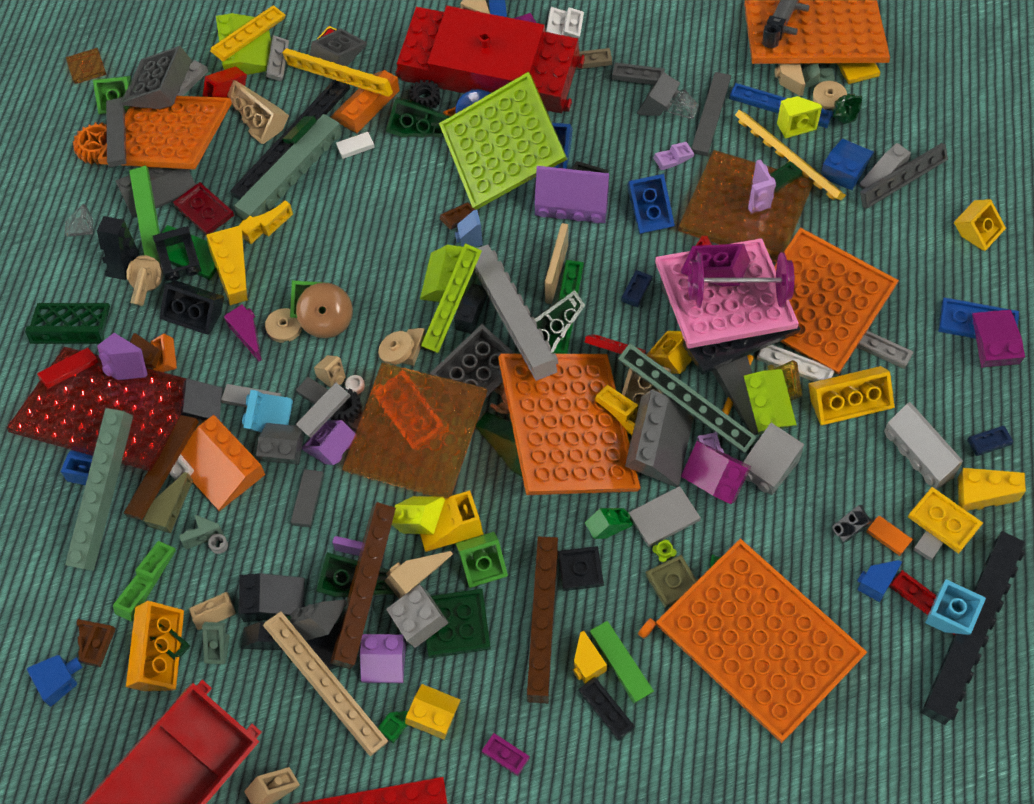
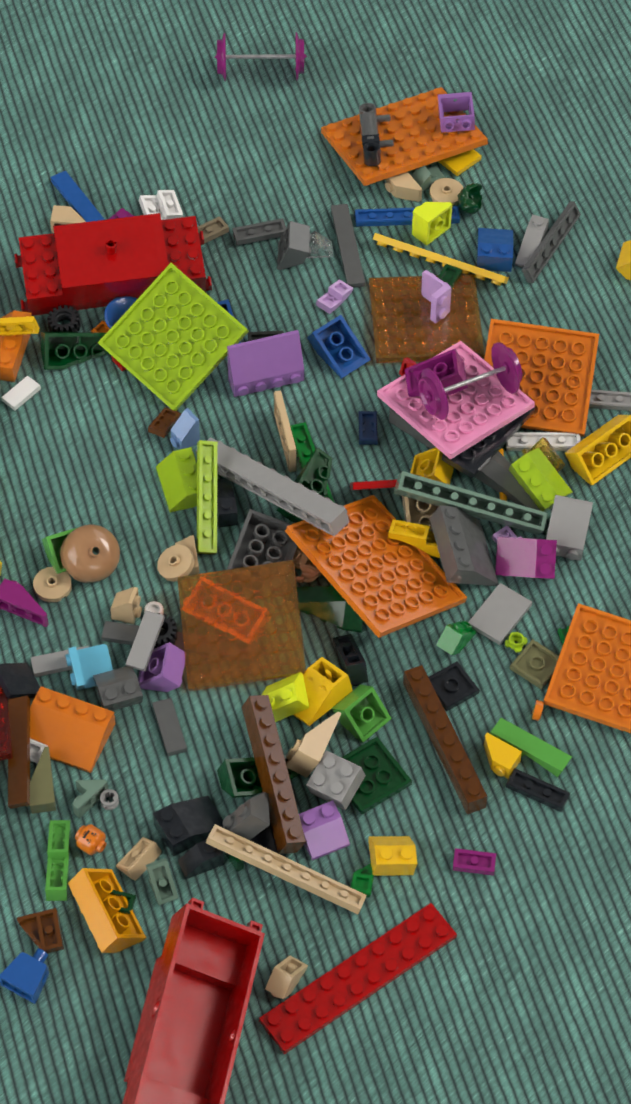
camera: 30 degrees left, 5 degrees down
medium lavender tile [332,536,363,556] -> none
none -> orange head [75,824,107,855]
none -> black slope [332,634,368,686]
none -> medium lavender window [438,92,475,133]

